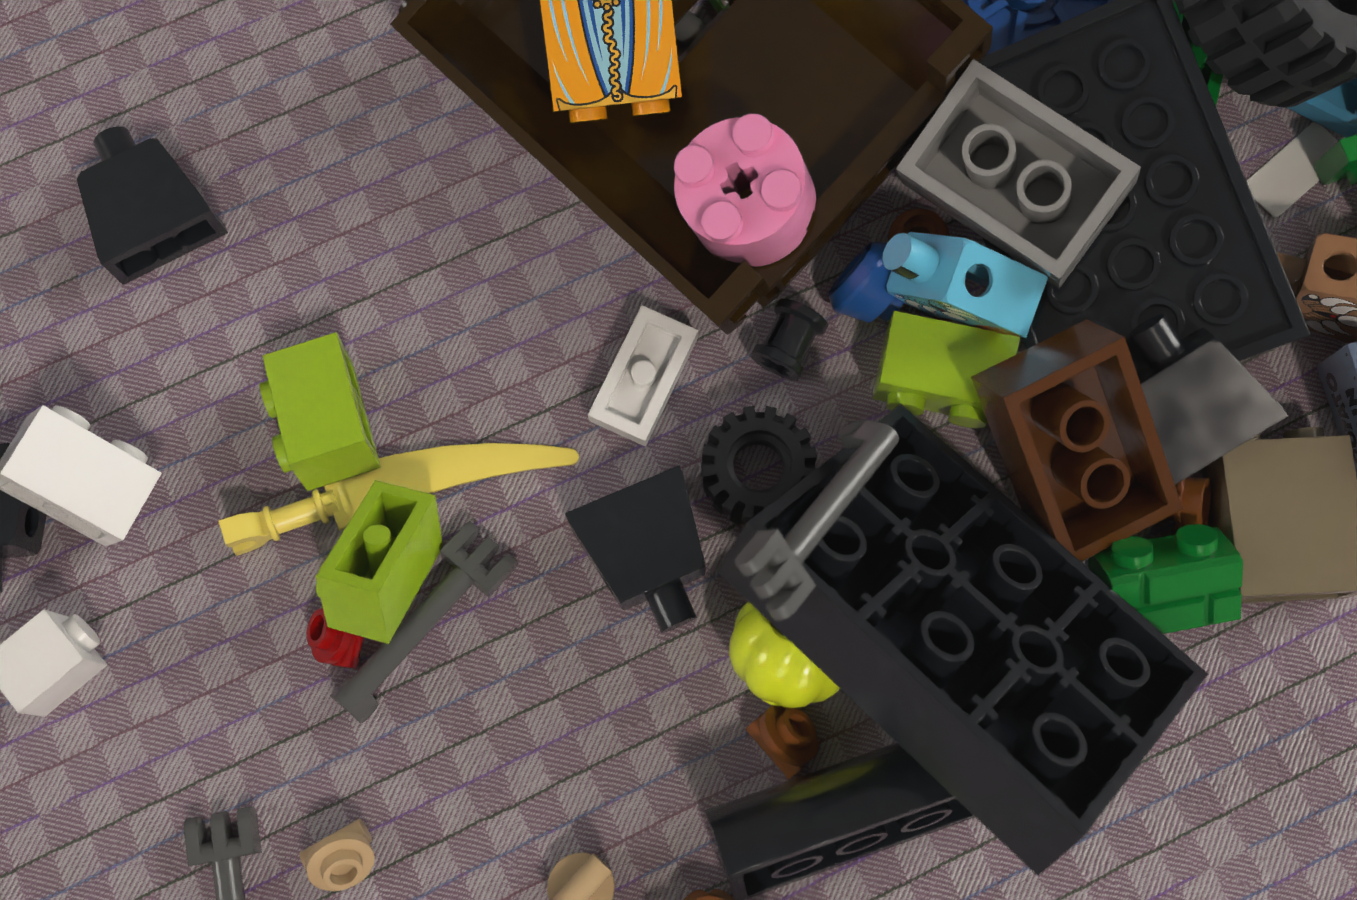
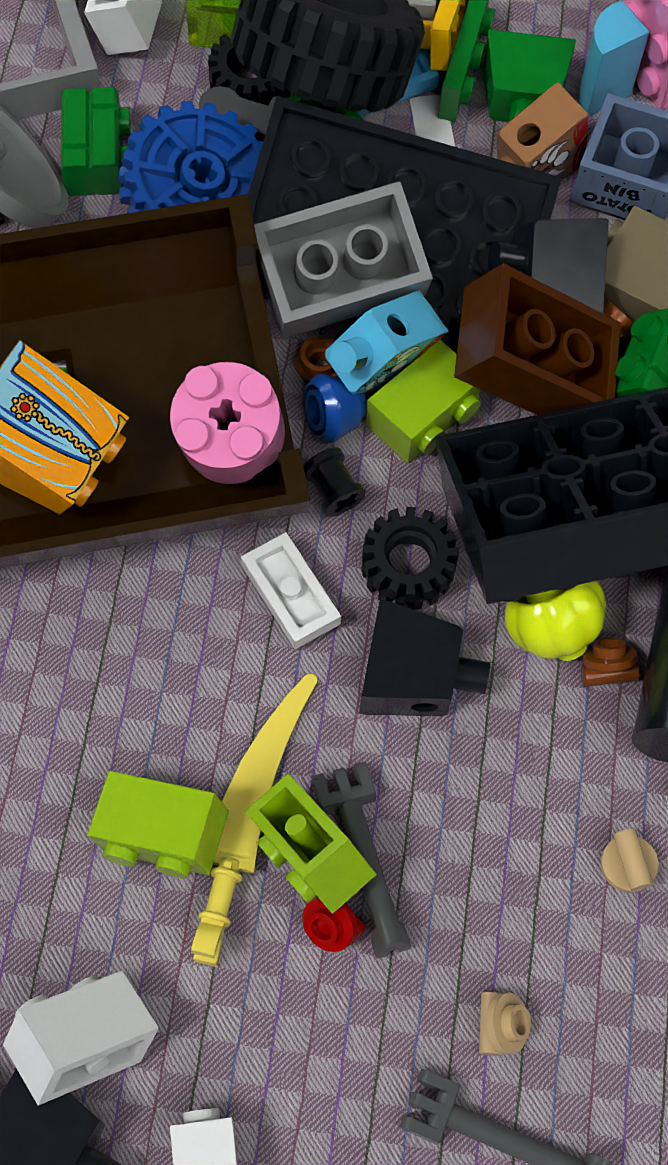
camera: 60 degrees left, 10 degrees down
dark grey hinge [735,420,899,621] -> none

